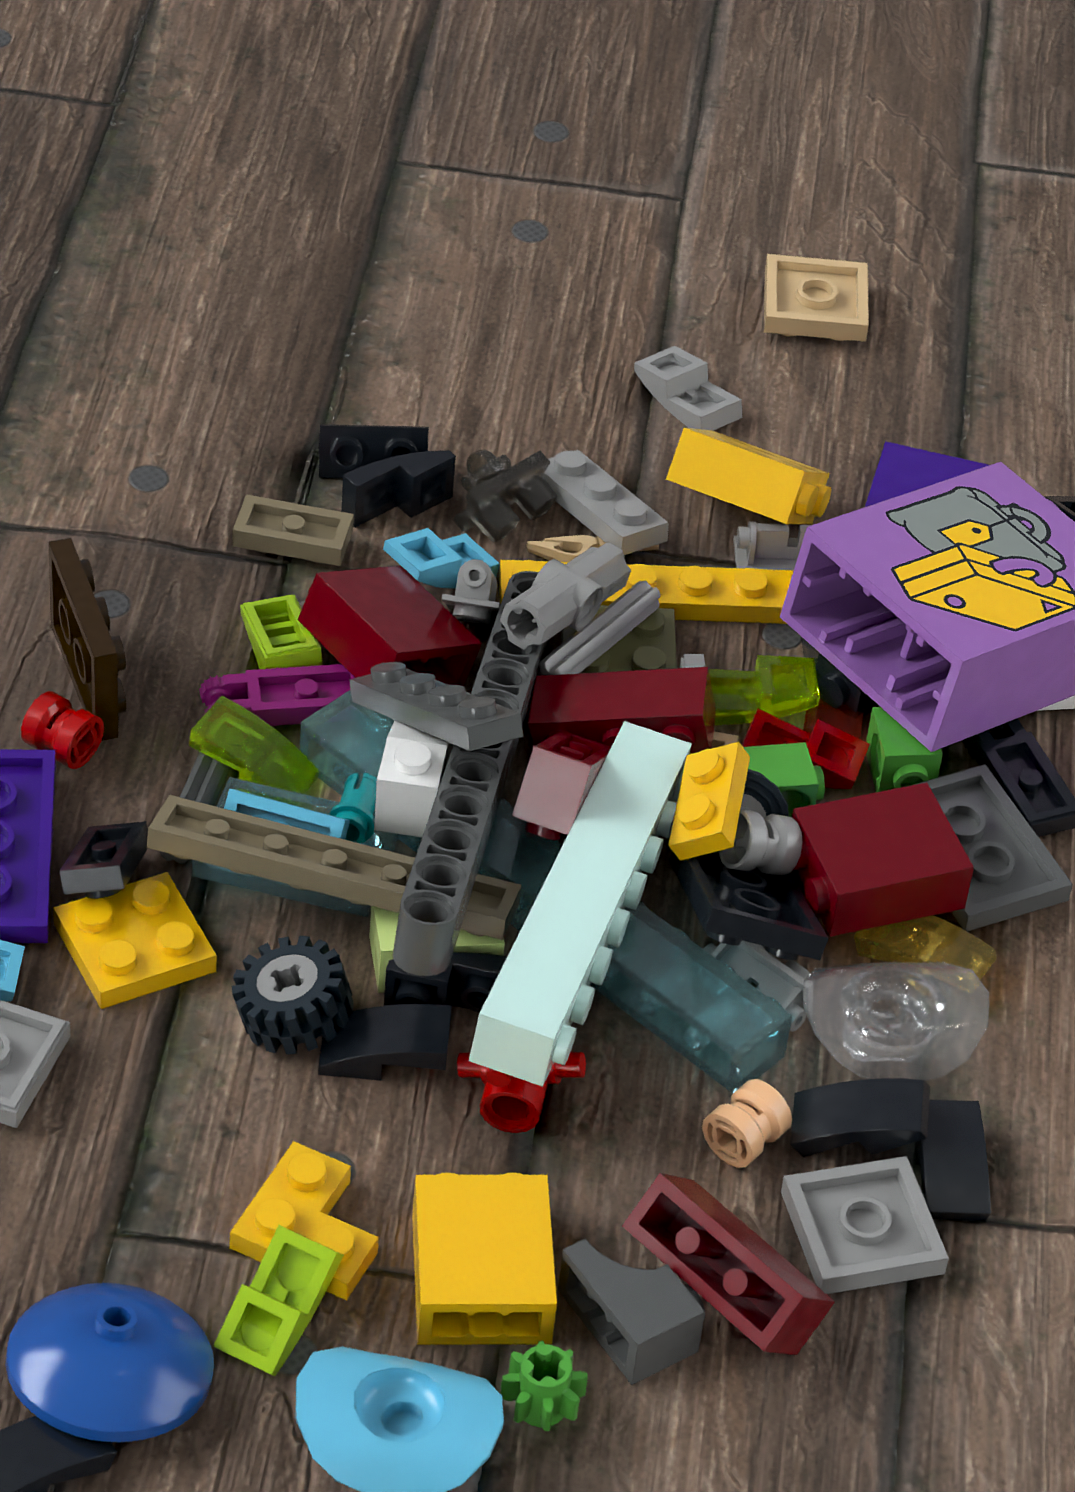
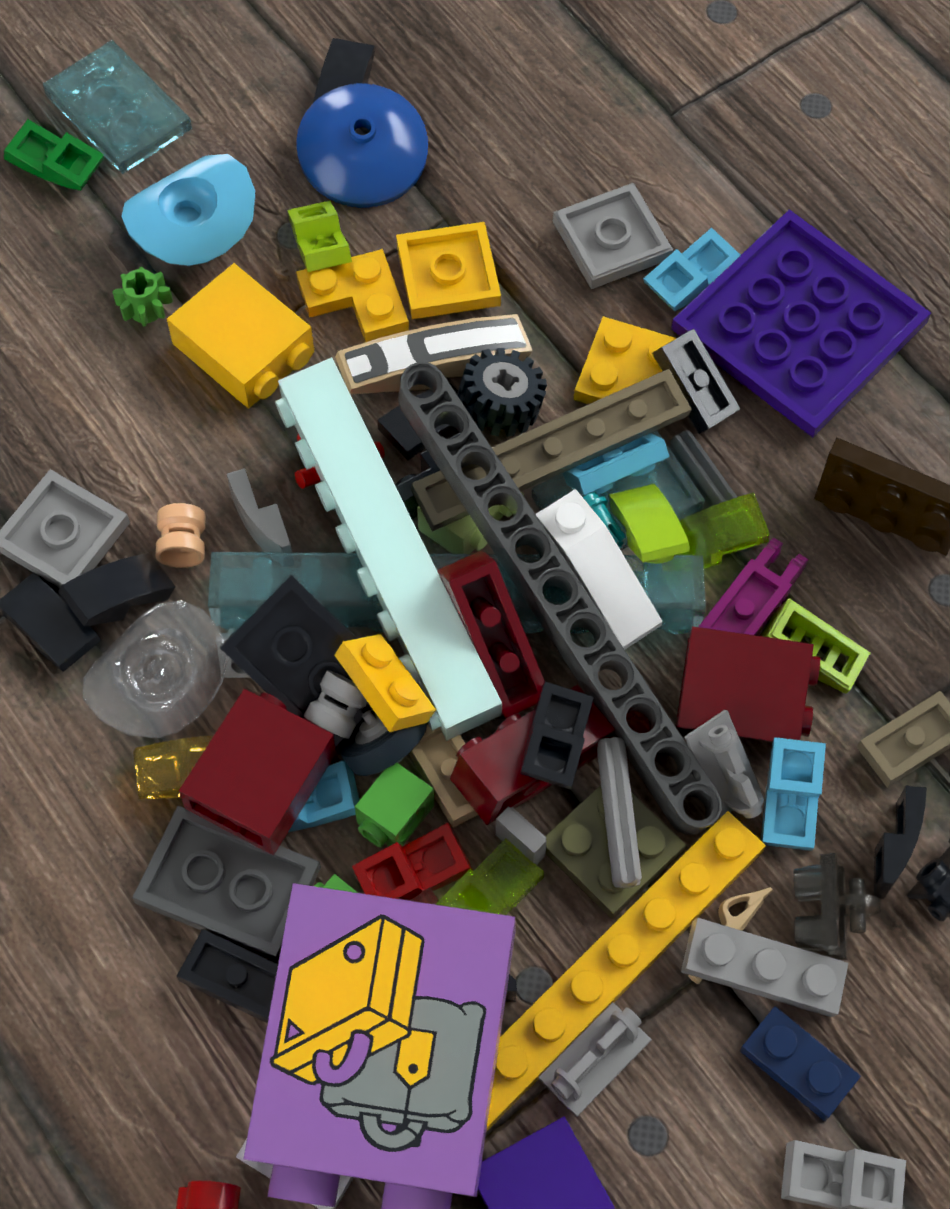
camera: 140 degrees right, 20 degrees up
red wheel [21,691,104,769] -> none
dark grey plate [349,662,523,751] -> none
light grey piece [500,542,631,649] -> none
dark grey arch [558,1239,705,1385] -> none
dark red brick [622,1173,835,1355] -> none
yellow brick [666,428,831,524] -> none
none -> light grey slope [227,469,294,569]
none -> slope [335,314,533,395]
none -> yellow plate [396,222,501,319]
none -> black slope [520,682,594,789]
none -> lime slope [608,484,690,564]
none -> dark blue plate [740,1006,861,1122]

